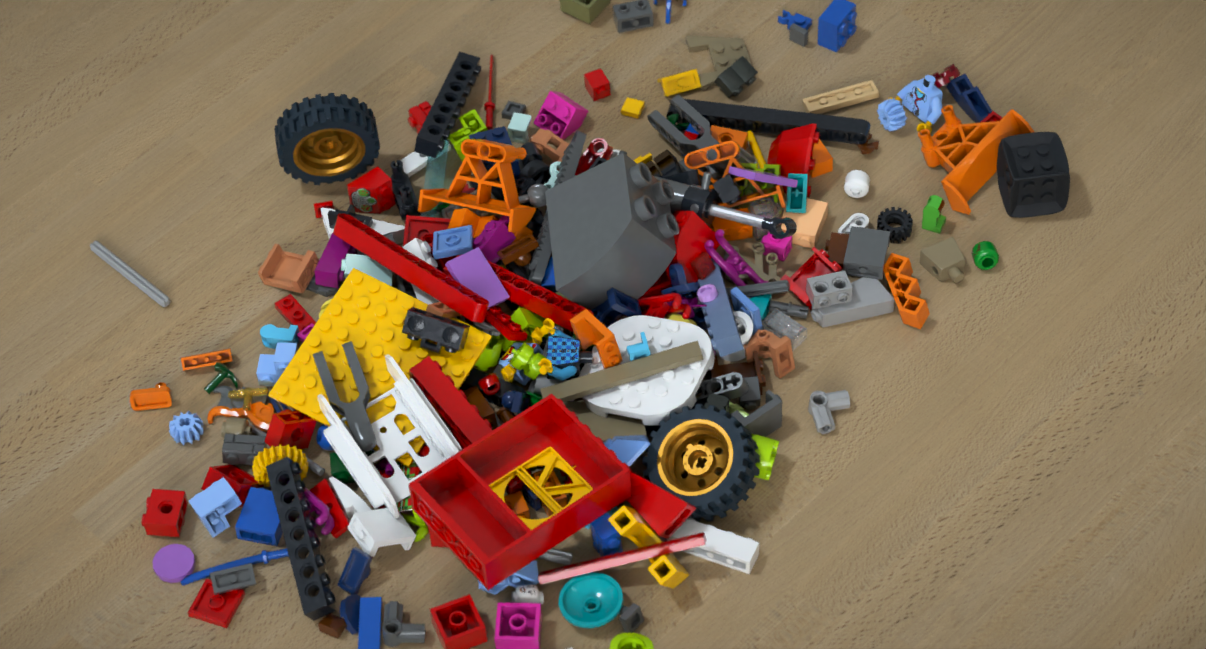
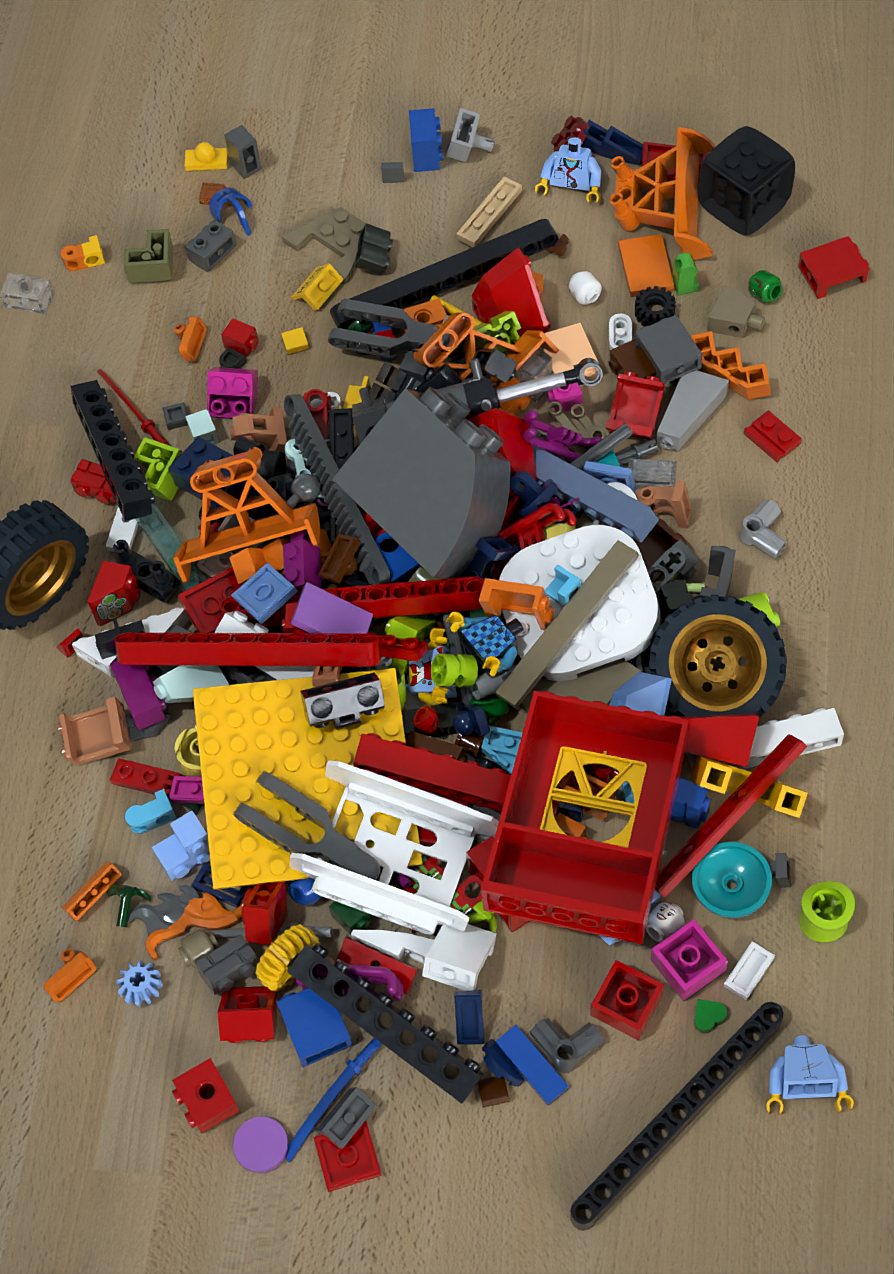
camera: 35 degrees left, 10 degrees up
light blue brick [189,477,242,538] -> none
clear yellow piece [228,387,269,411] -> none
clear red tile [690,252,716,280] -> none
lavender tile [697,284,718,303] -> none
medium lavender tile [728,166,798,188] -> none
blue plate [778,10,812,30] -> none
teal slope [786,173,808,213] -> none
light grey brick [806,270,853,309] -> none
light blue gear [877,98,907,131] -> none
none -> orange piece [174,317,207,362]
none -> pearl dark grey tile [219,347,247,369]
none -> light grey brick [446,108,495,162]
none -> orange tile [618,234,674,297]
none -> red plate [744,410,802,462]
none -> red panel [798,236,870,299]

